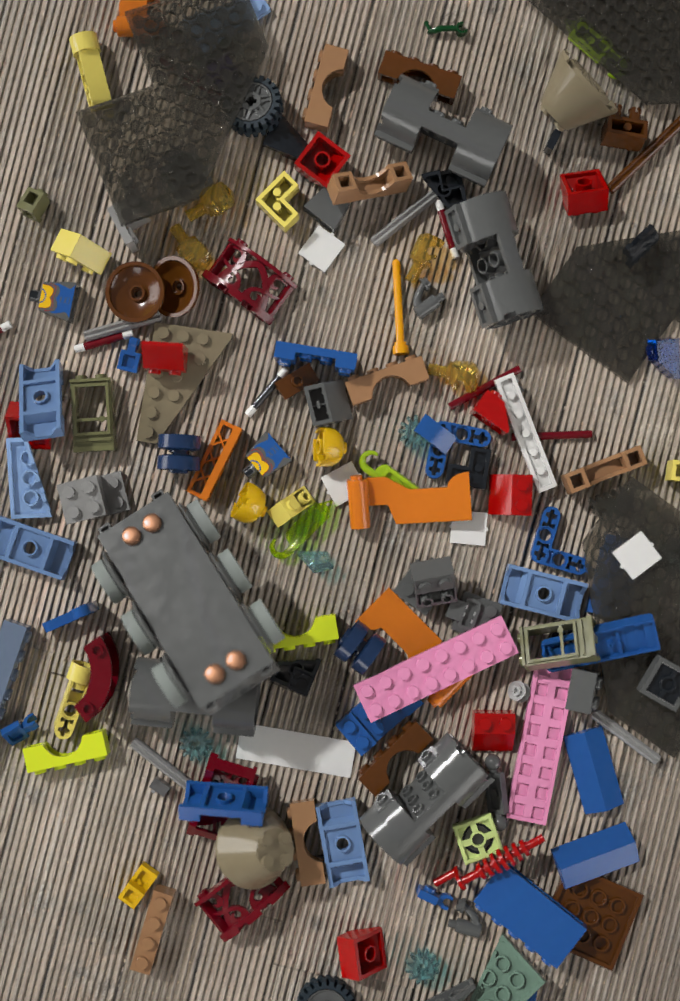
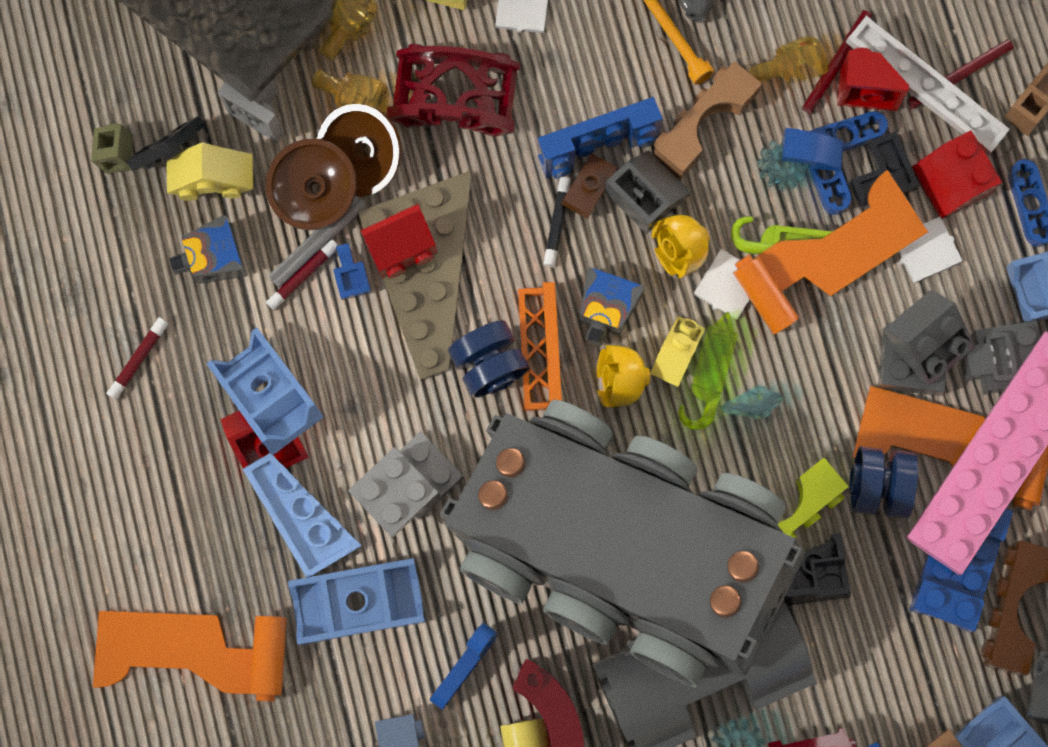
camera: 30 degrees left, 10 degrees down
olive door [69,374,117,453] -> none
white sticker [236,725,355,778] -> none
none -> black plate [126,115,206,171]

